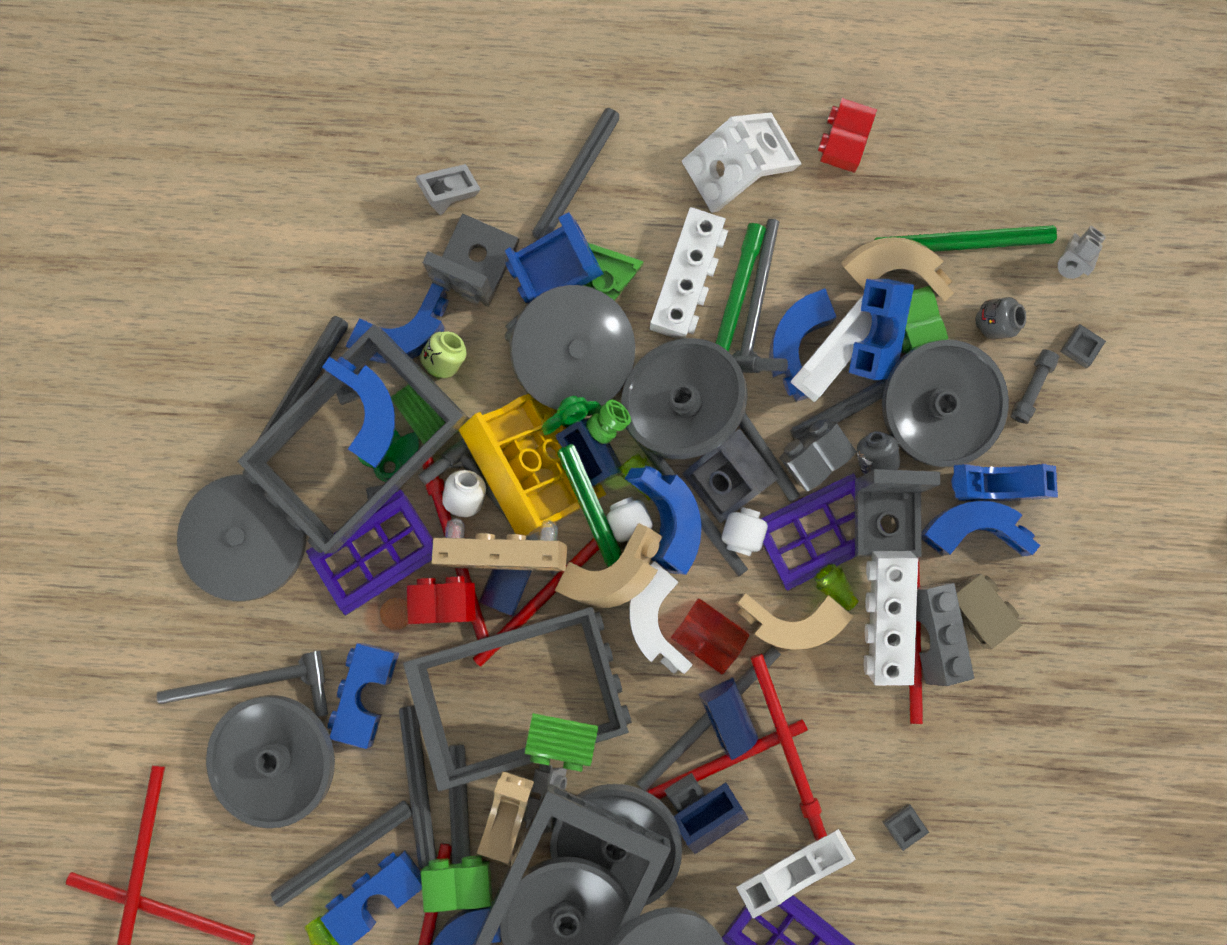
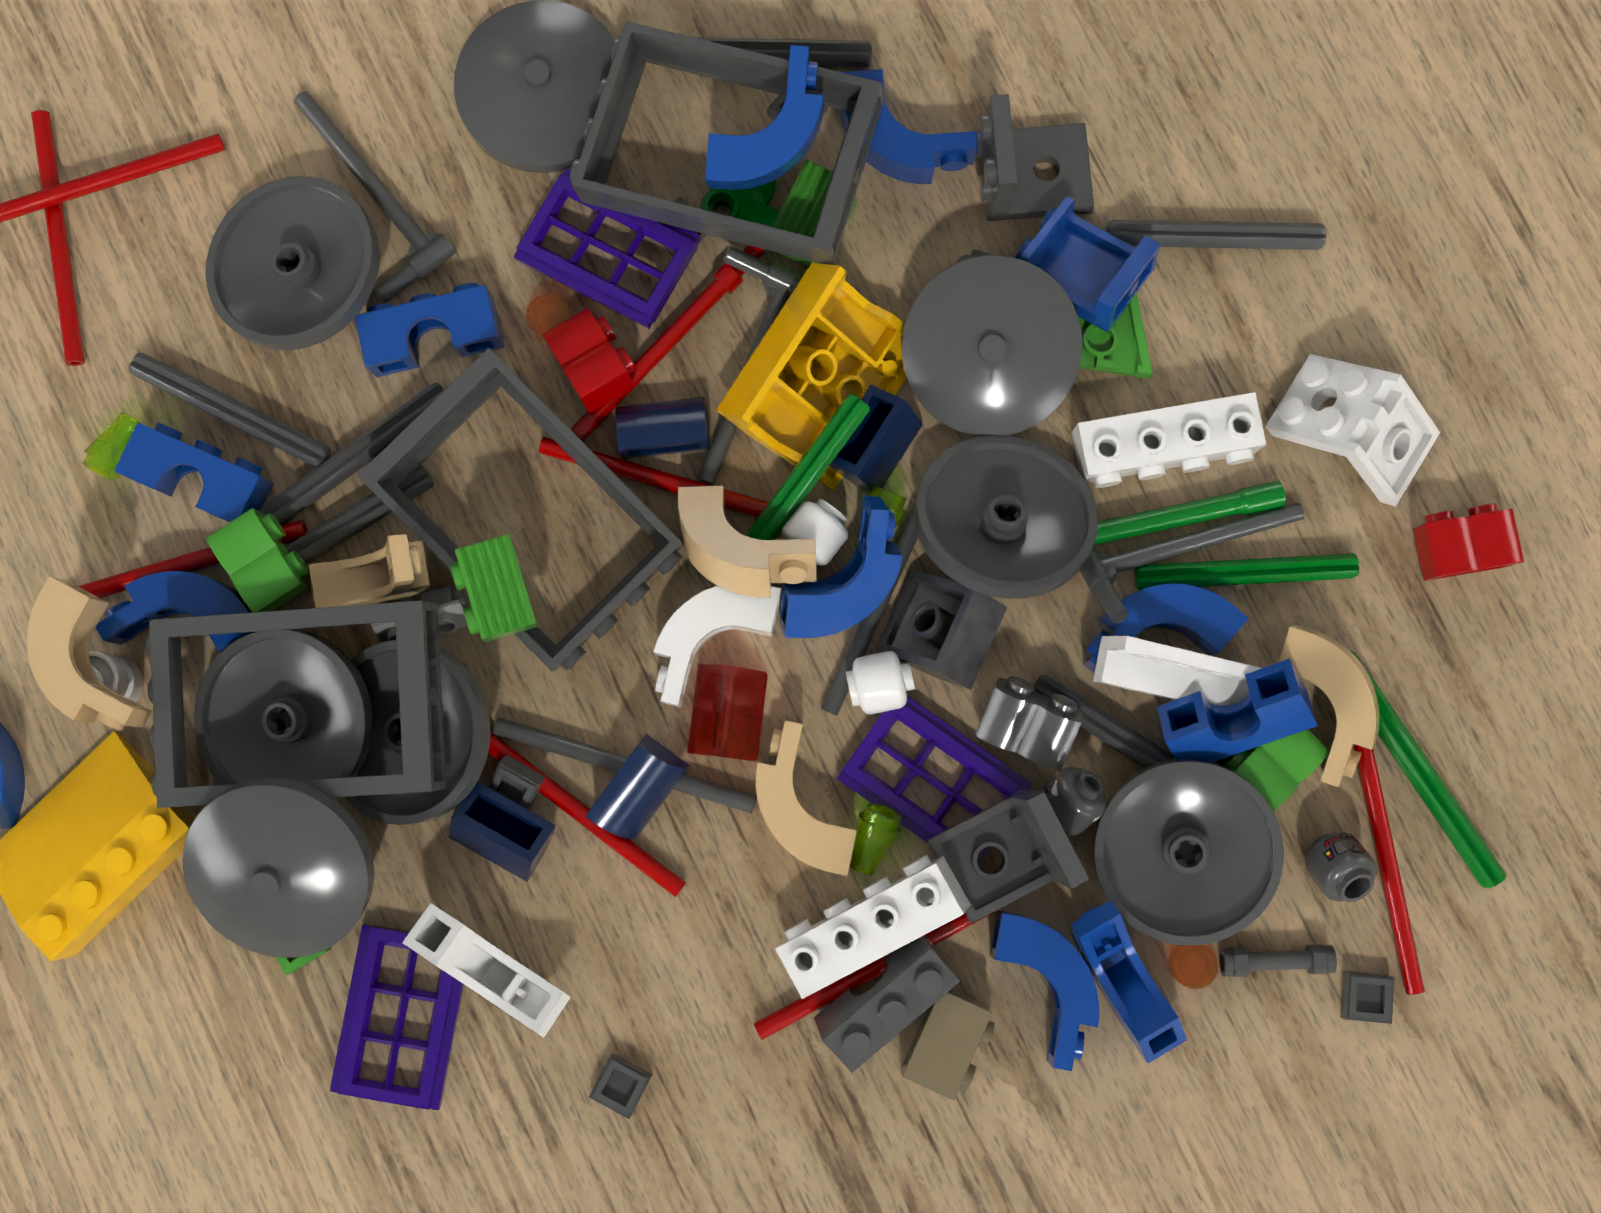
camera: 65 degrees right, 0 degrees up
light grey slope [415,164,481,215] -> none
yellowish green head [420,331,467,378] -> none
tan piece [431,518,567,571] -> none
white head [442,470,486,517] -> none
green plate [542,396,601,435] -> none
bright green wheel [586,400,631,444] -> none
dark grey bar [739,413,801,502] -> none
red bar [750,653,827,841] -> none
light grey hips [1058,226,1106,279] -> none
none -> green axle [1134,553,1359,590]
none -> clear orange tile [1169,944,1218,989]
none -> red piece [1354,744,1425,995]

